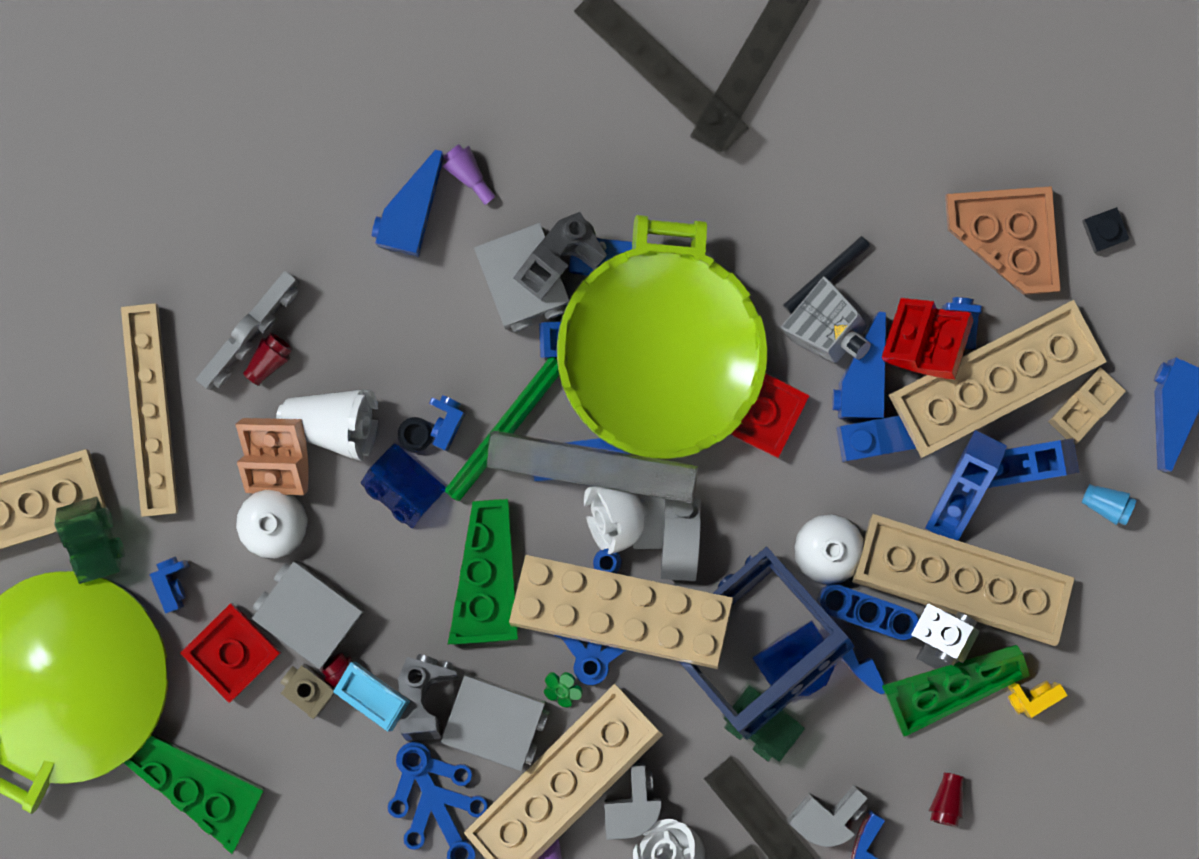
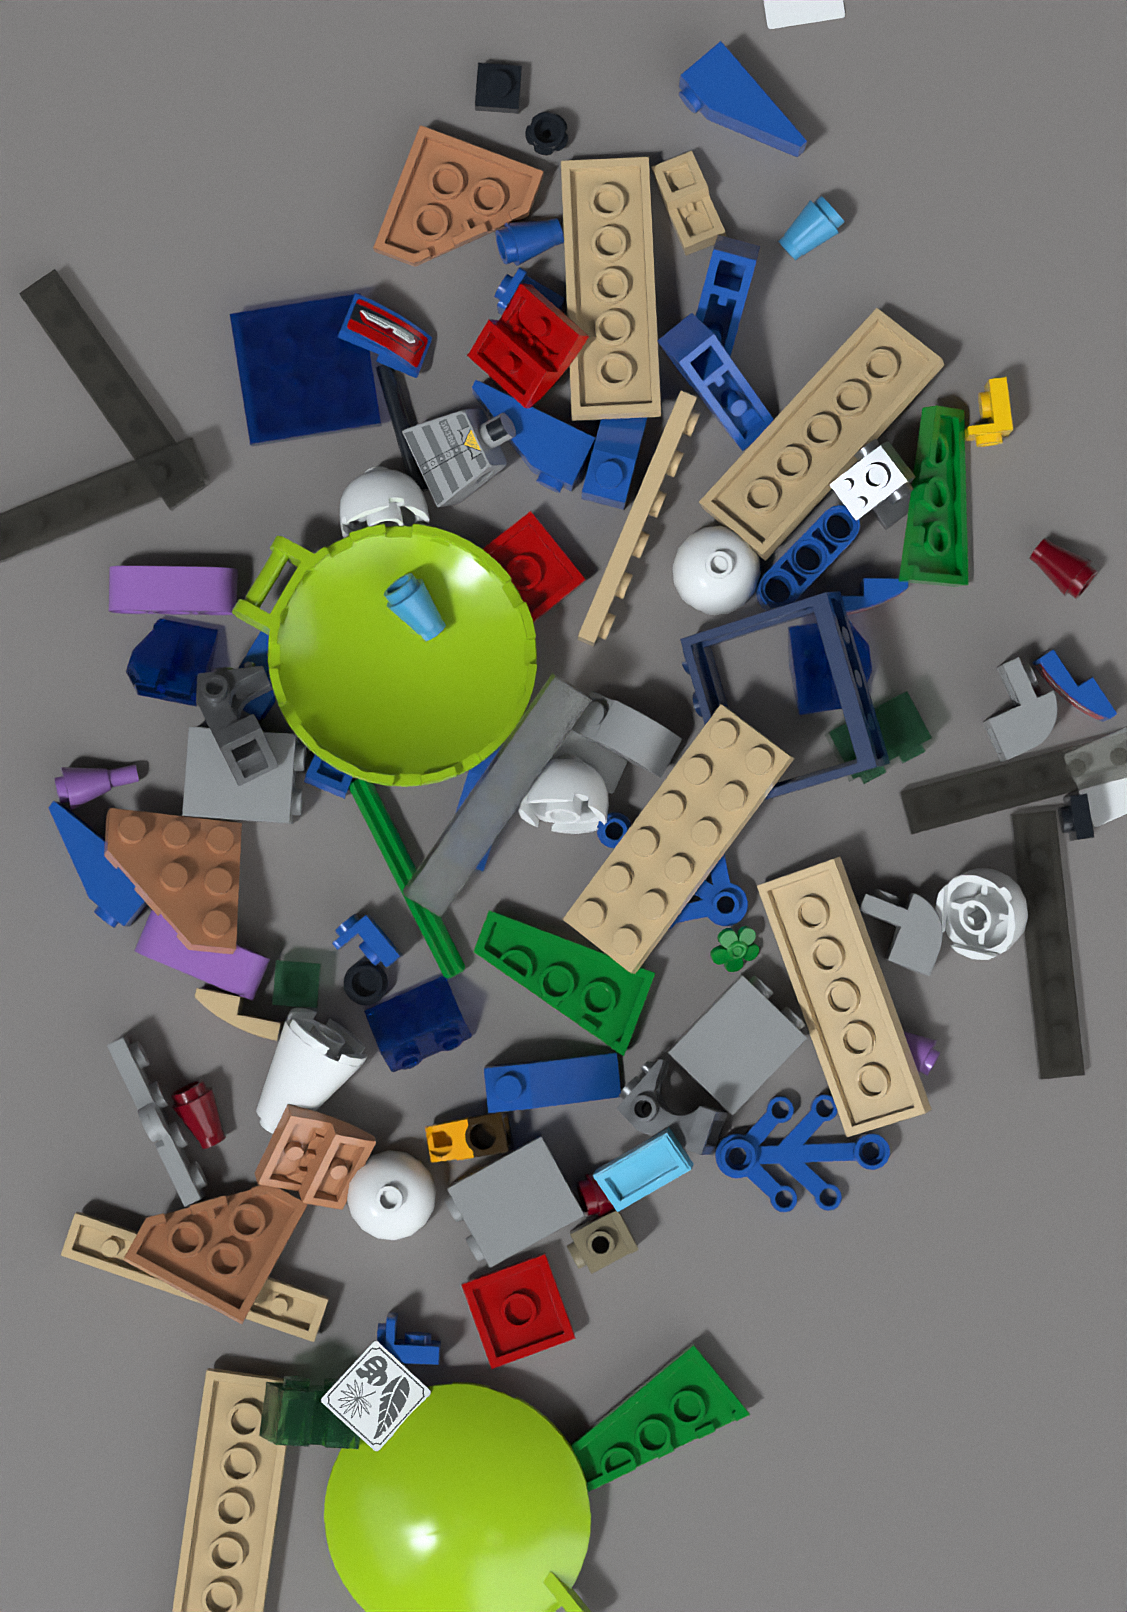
camera: 70 degrees left, 0 degrees up
none -> nougat plate [104,808,242,954]
none -> medium lavender beam [108,566,238,615]
none -> nougat plate [124,1185,308,1324]
none -> clear blue slope [126,618,218,707]
none -> medium lavender beam [134,910,270,1000]
none -> tan slope [195,987,284,1041]
none -> clear blue plate [230,293,382,447]
none -> clear green plate [272,960,322,1008]
none -> white sticker [321,1341,431,1451]
none -> slope [338,293,432,378]
none -> white cylinder [340,466,430,538]
none -> dark azure cone [384,573,446,641]
none -> leg [425,1111,514,1162]
none -> blue slope [484,1053,621,1113]
none -> blue cone [495,218,564,266]
none -> black plate [525,112,568,156]
none -> tan plate [578,391,701,647]

